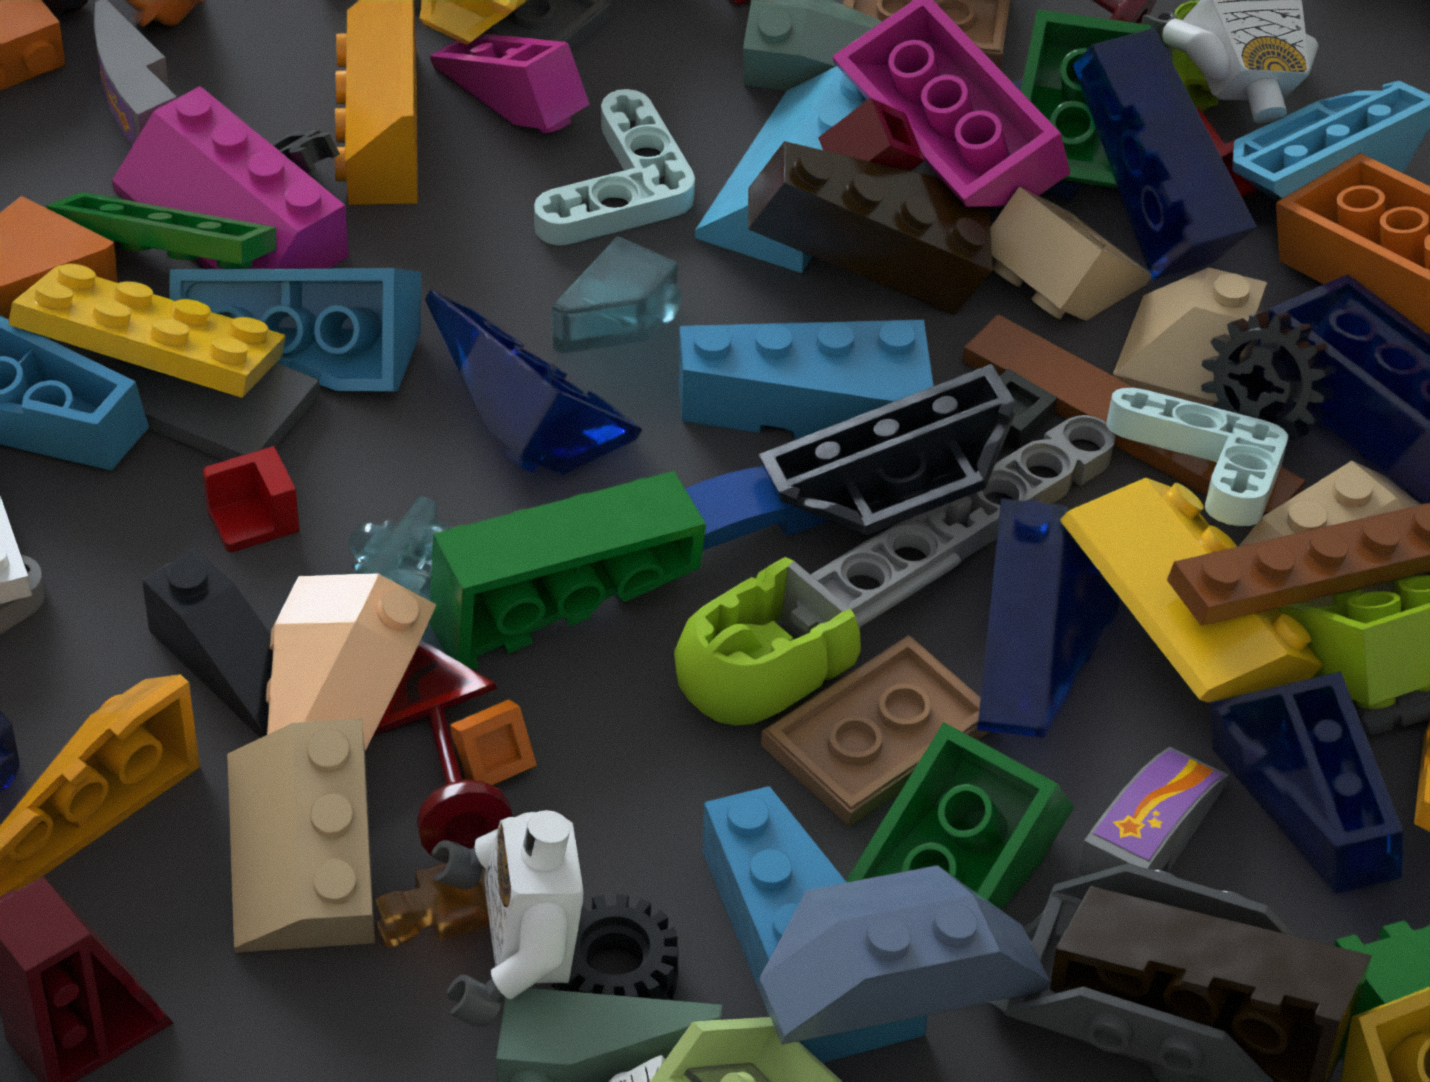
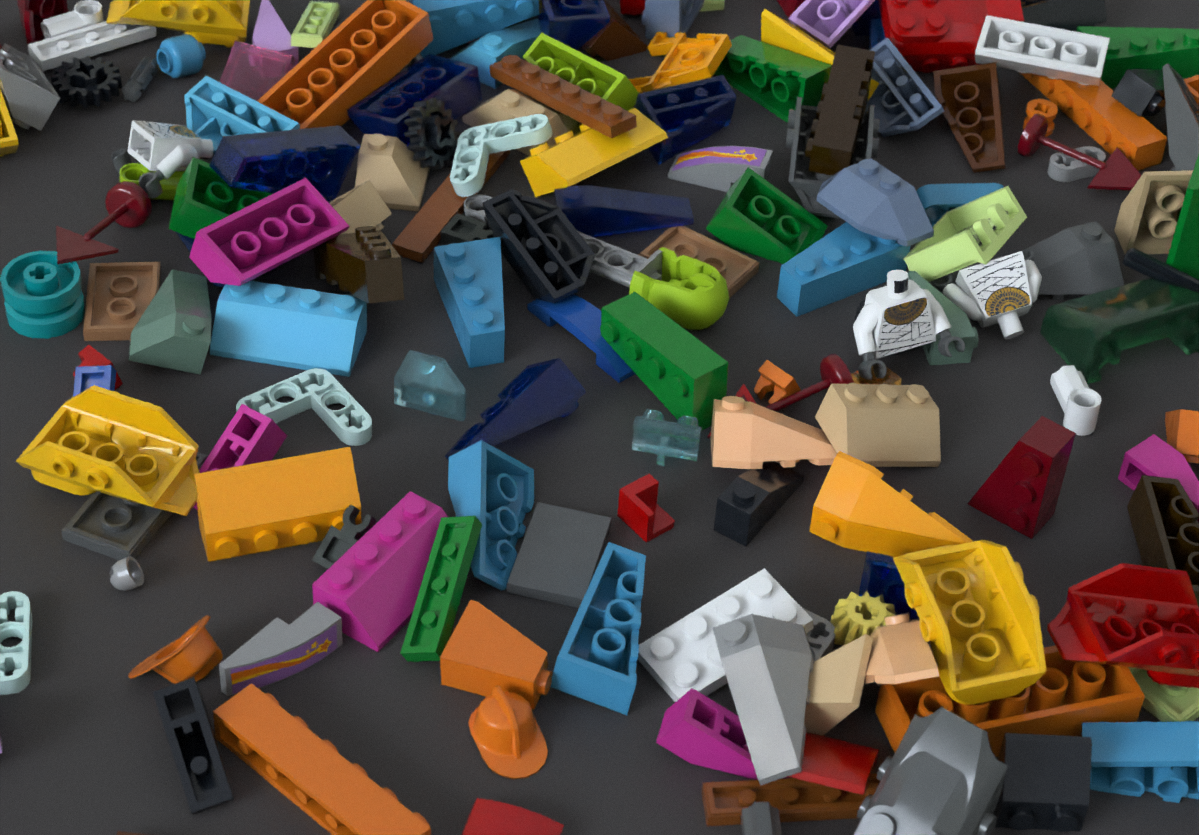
camera: 105 degrees left, 5 degrees down
yellow plate [8,264,286,398] -> none
dark red brick [818,98,925,171] -> none

